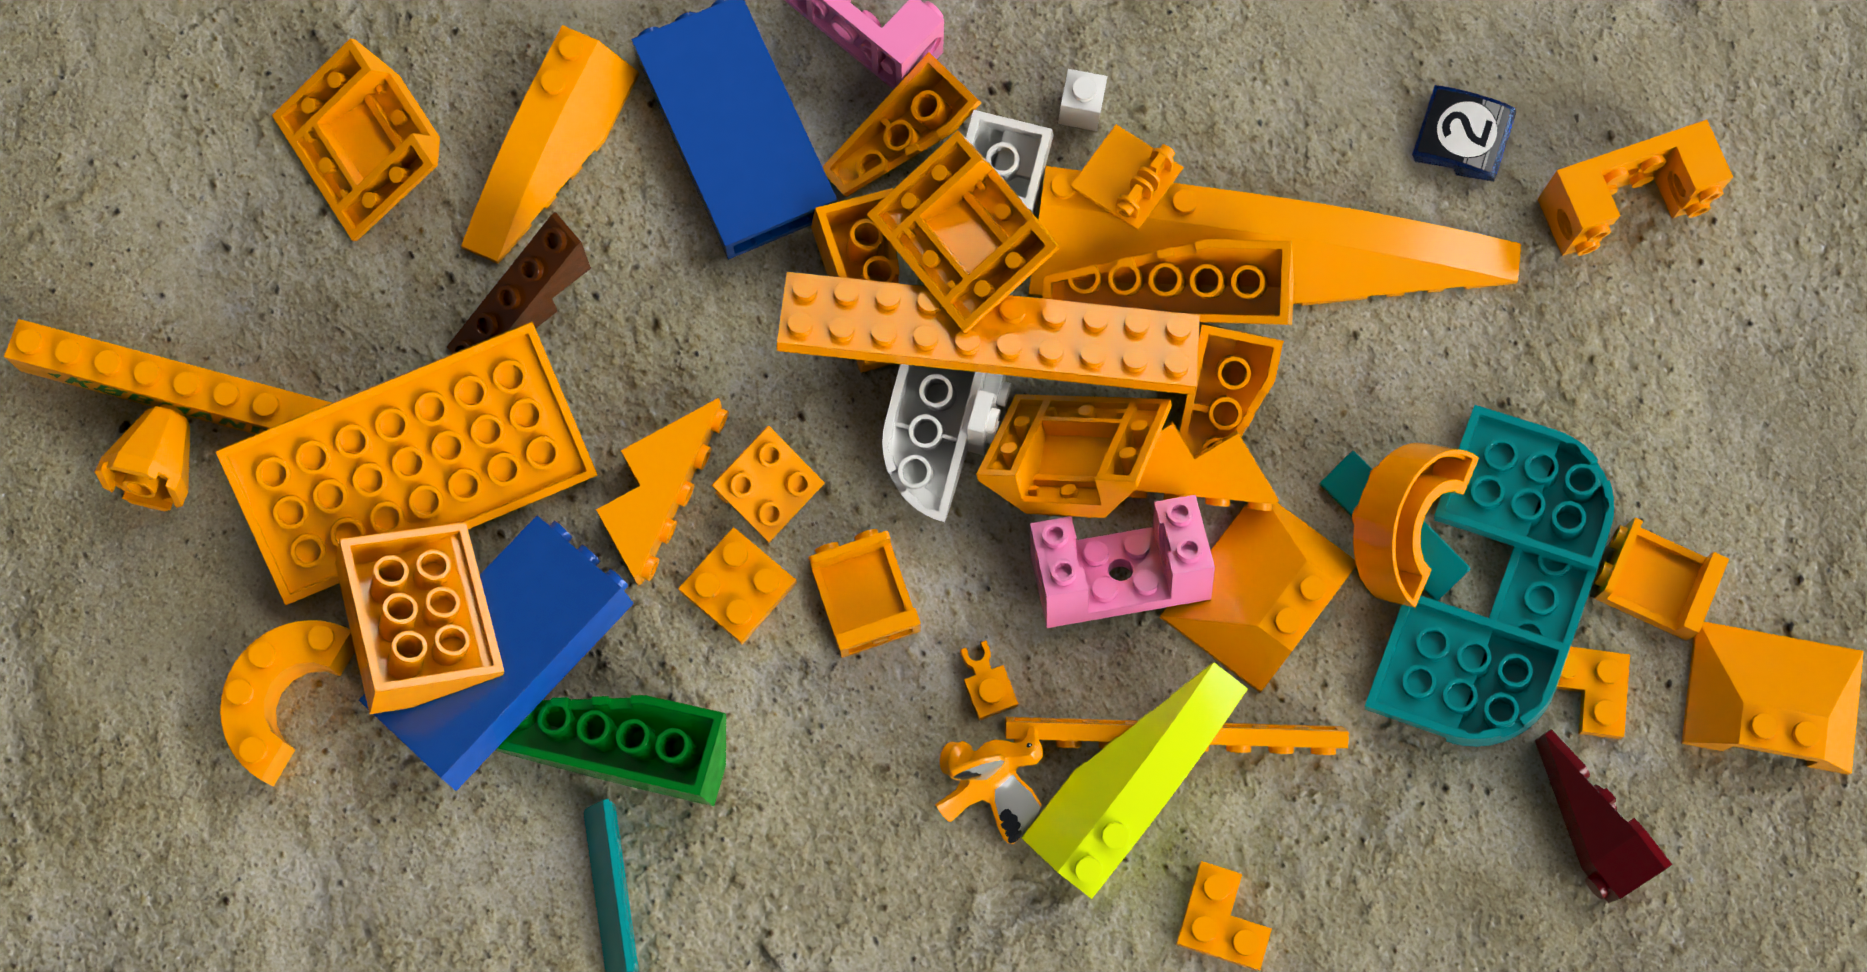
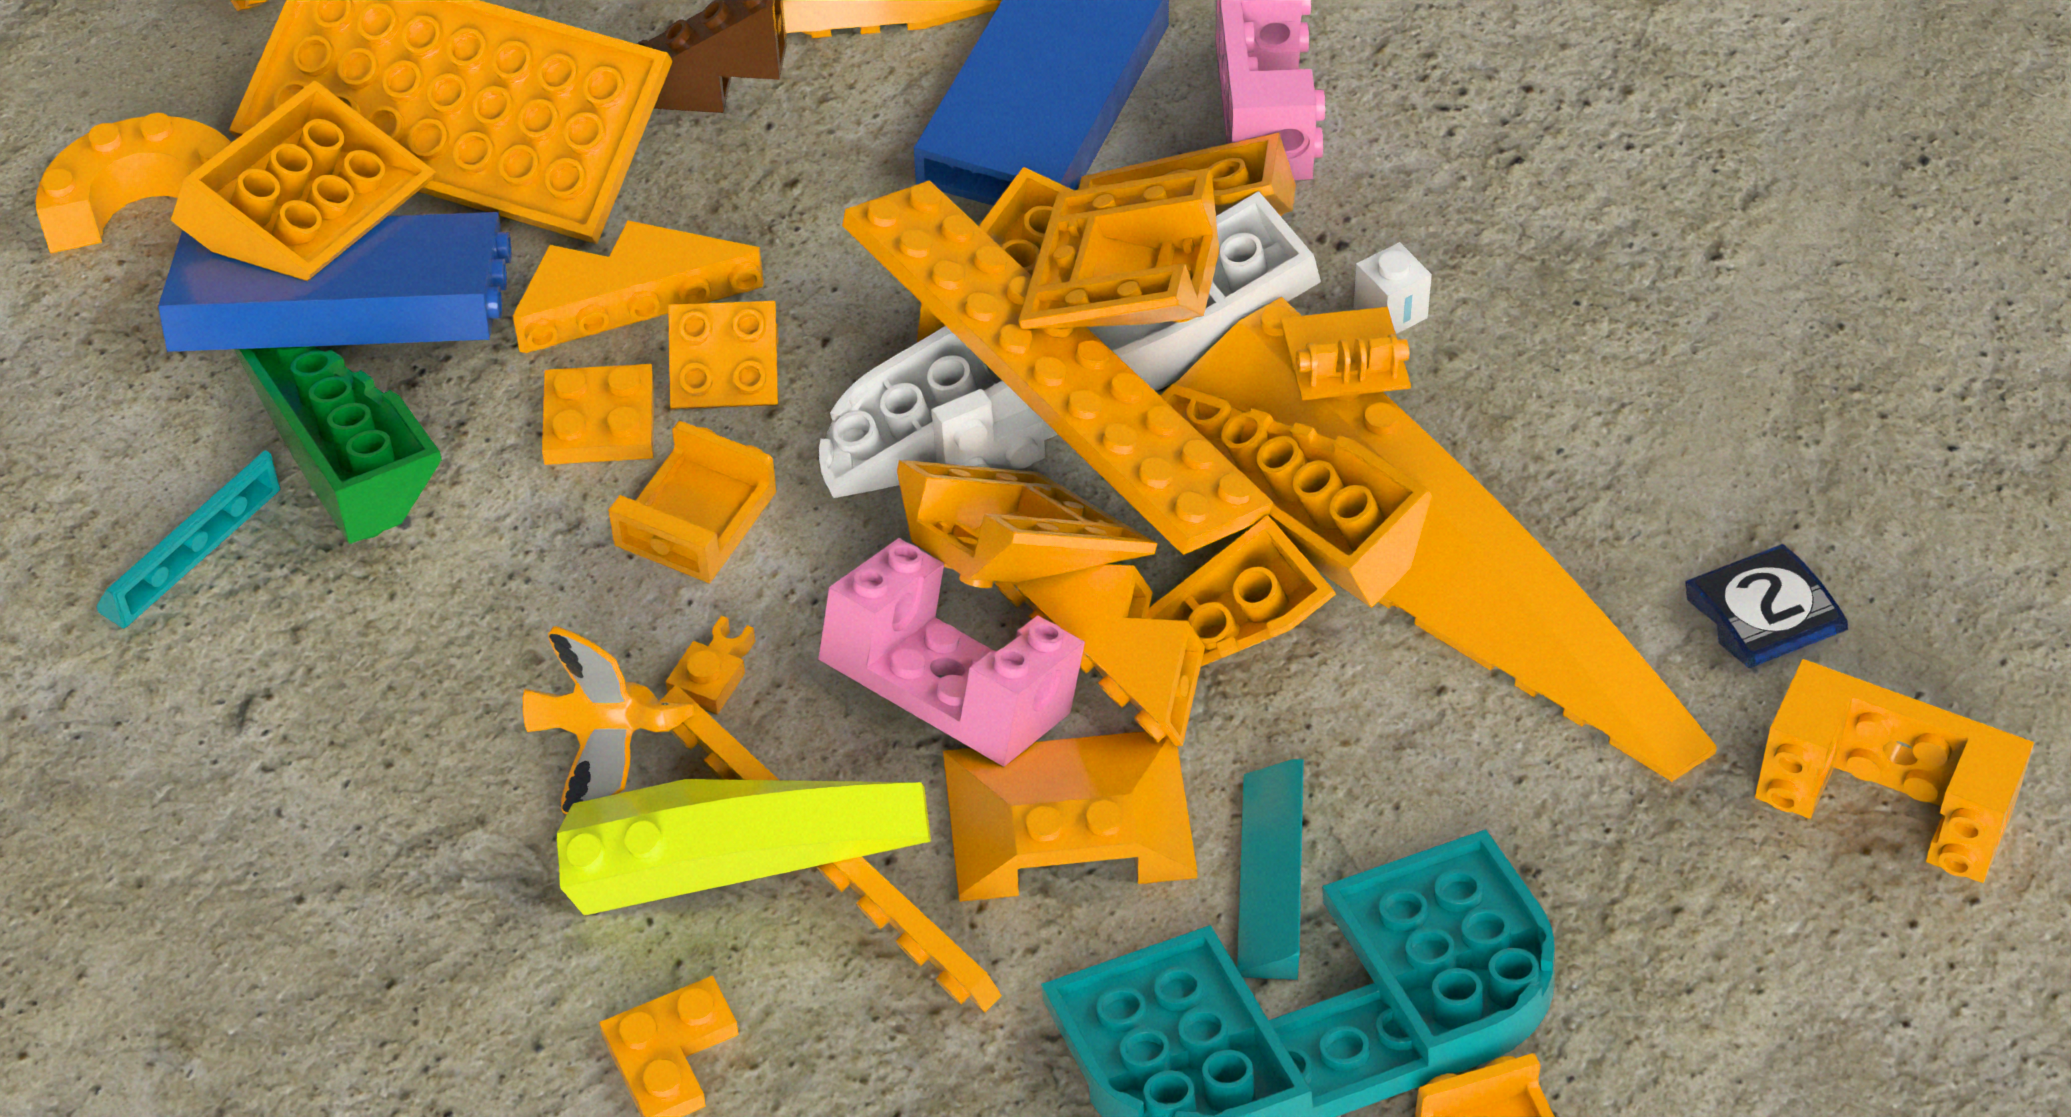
camera: 50 degrees right, 25 degrees down
light orange brick [1352,443,1479,608] -> none

